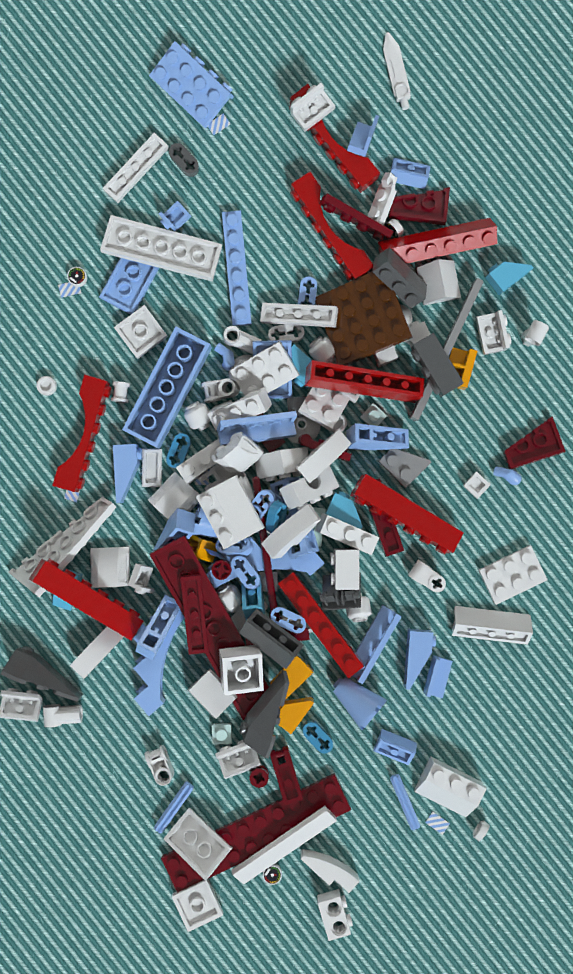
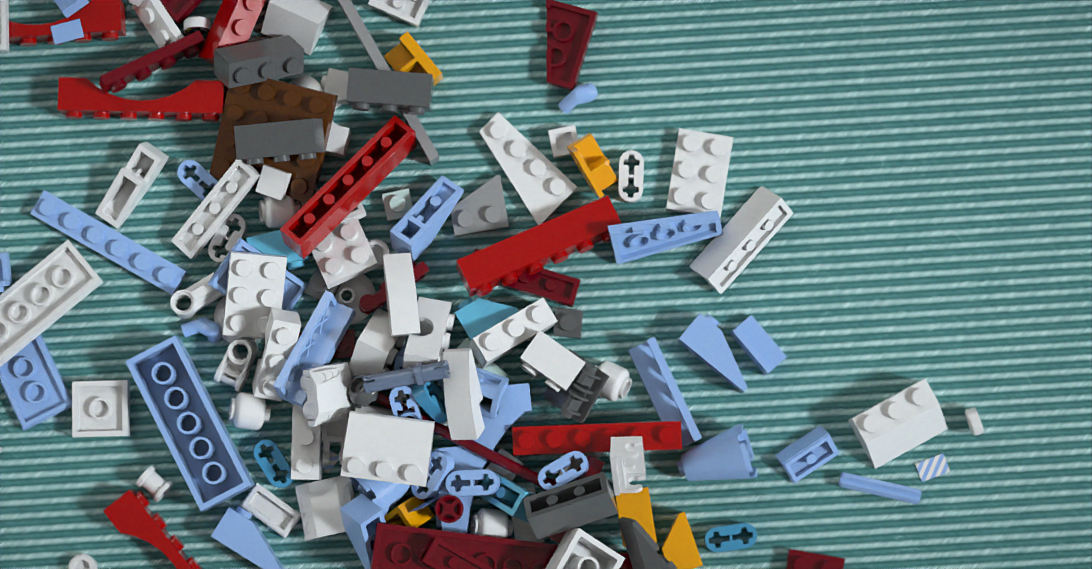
camera: 55 degrees left, 5 degrees down
white piece [408,559,446,592] -> none
none -> light blue sticker [50,19,84,45]
none -> white slope [95,142,169,229]
none -> dark grey brick [234,118,325,165]
none -> white tile [256,165,292,200]
none -> dark grey plate [348,373,378,407]
none -> sand blue pin [363,360,450,394]
none -> white wing [479,112,577,225]
none -> dark grey plate [553,308,583,339]
none -> light orange panel [567,133,618,198]
none -> light blue wing [608,210,722,265]
none -> white hinge [610,436,646,496]
none -> white beam [618,150,644,204]

